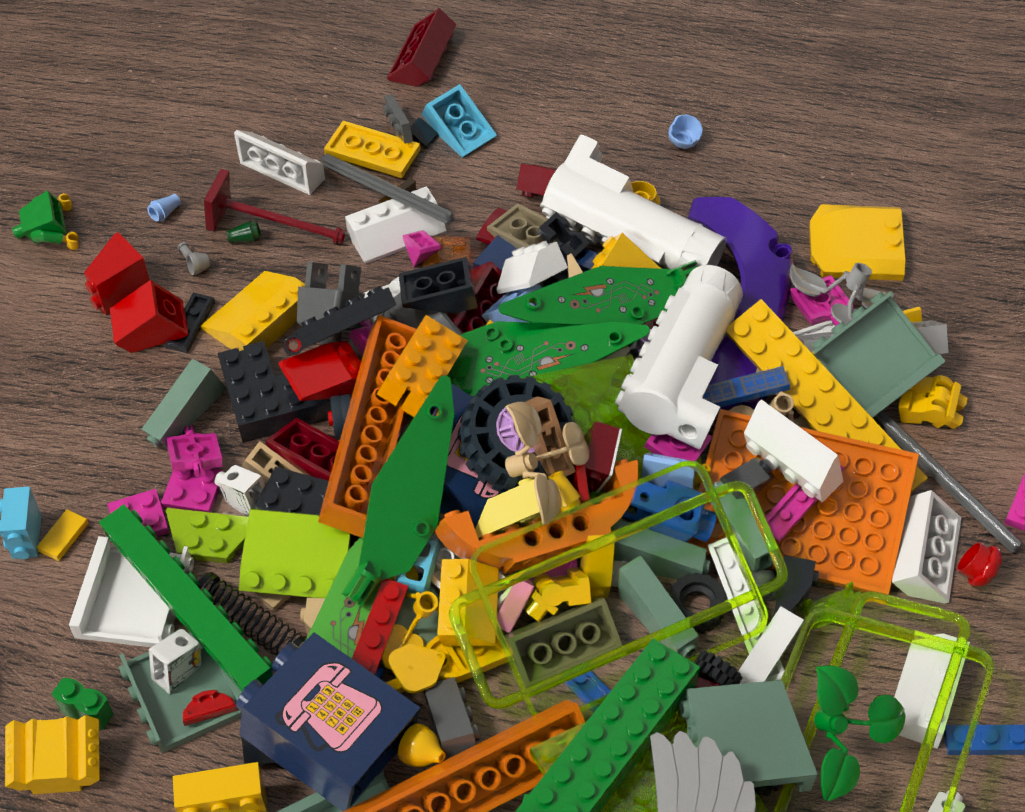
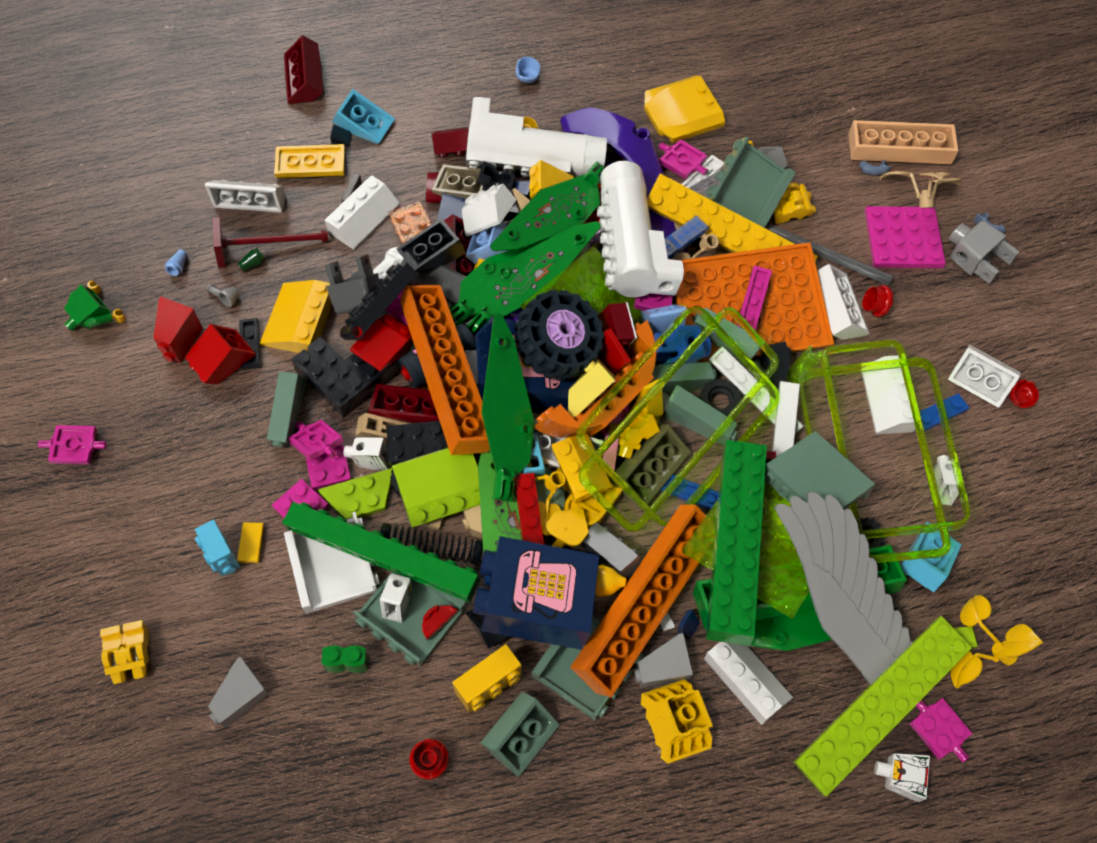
camera: 30 degrees left, 10 degrees up
yellow slope [5,715,99,795] -> none
dark grey axle [321,154,454,224] -> none
light orange piece [377,315,468,417] -> none
dark grey plate [382,94,413,144] -> none
dark pink slope [402,230,441,267] -> none
tan plant [505,402,589,525] -> none
medium nougat slope [525,396,575,477] -> none
yellow cone [548,471,581,512] -> none
black tyre [694,651,743,686] -> none
black slope [720,458,775,499] -> none
white slope [744,400,843,502] -> none
light grey plant [790,263,894,324] -> none
green plant [814,665,906,801] -> none

